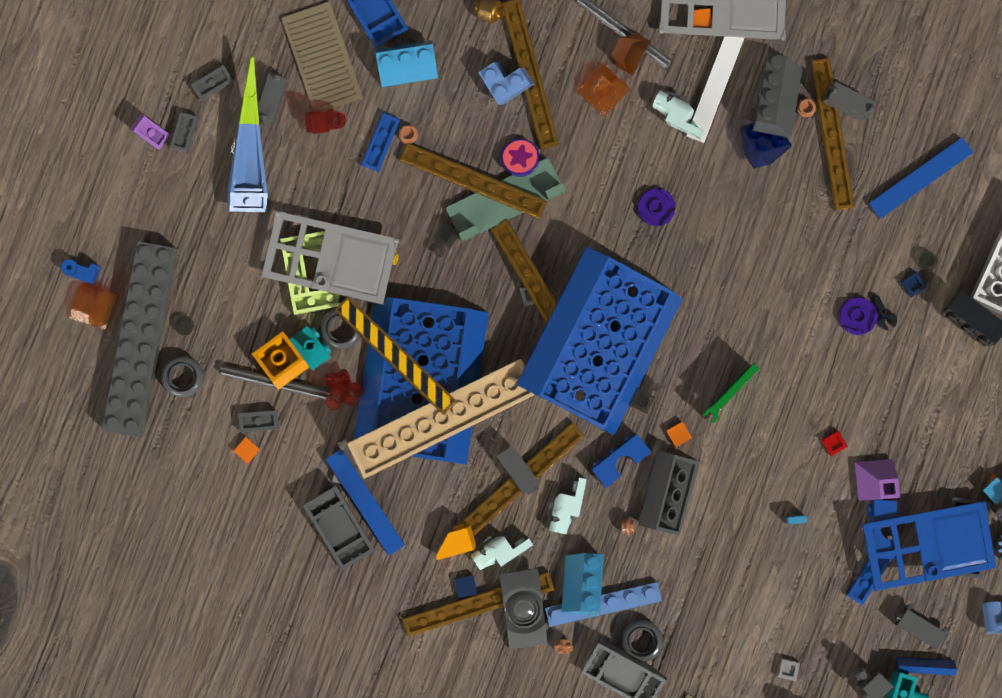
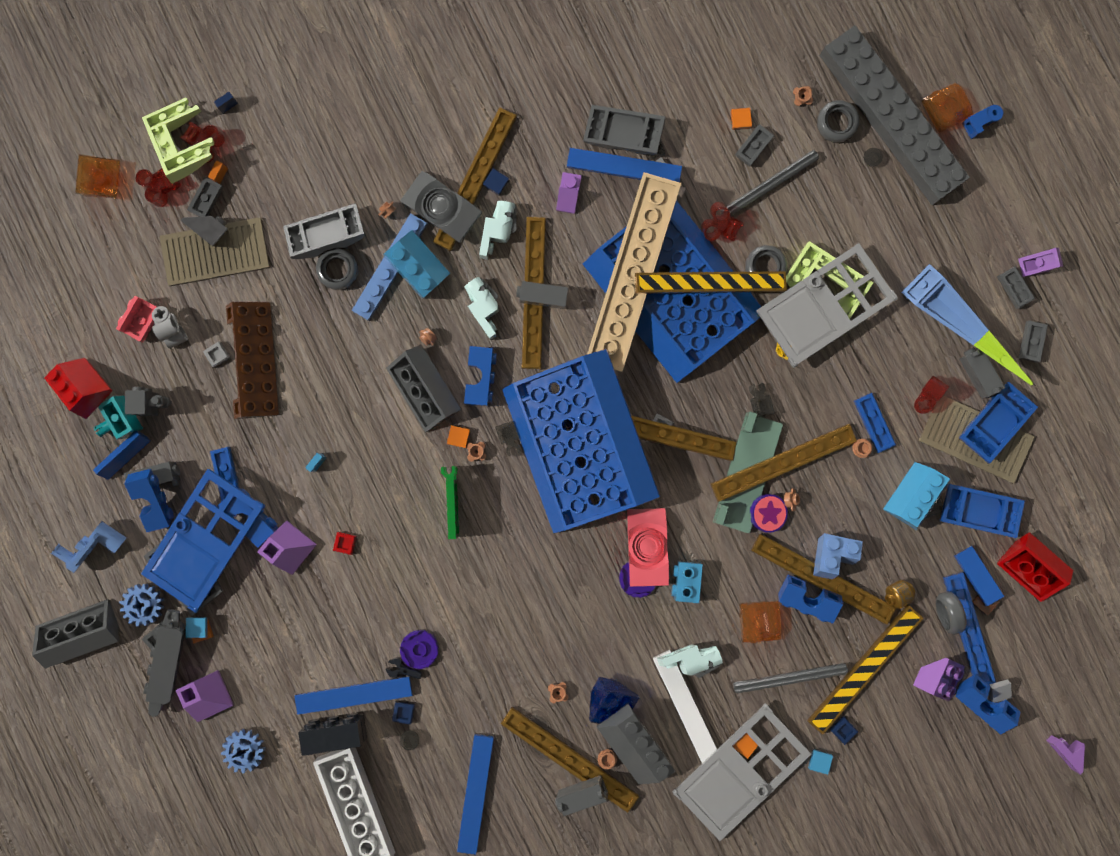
camera: 135 degrees right, 0 degrees up
light orange brick [252,331,309,390] -> none
teal brick [289,326,332,371] -> none
light orange slope [436,523,477,560] -> none
reddish brown slope [611,32,651,75] -> none
none -> blue arch [124,469,174,532]
none -> reddish brown bracket [226,302,279,419]
none -> blue tile [294,676,413,715]
none -> nougat plate [466,442,486,462]
none -> nougat plate [548,682,568,703]
none -> medium lavender slope [556,172,581,214]
none -> coral slope [627,508,669,587]
none -> dark azure brick [671,561,703,603]
none -> blue arch [778,574,843,624]
none -> nougat plate [784,488,800,511]
none -> nougat plate [793,86,813,106]
none -> blue slope [959,382,1038,464]

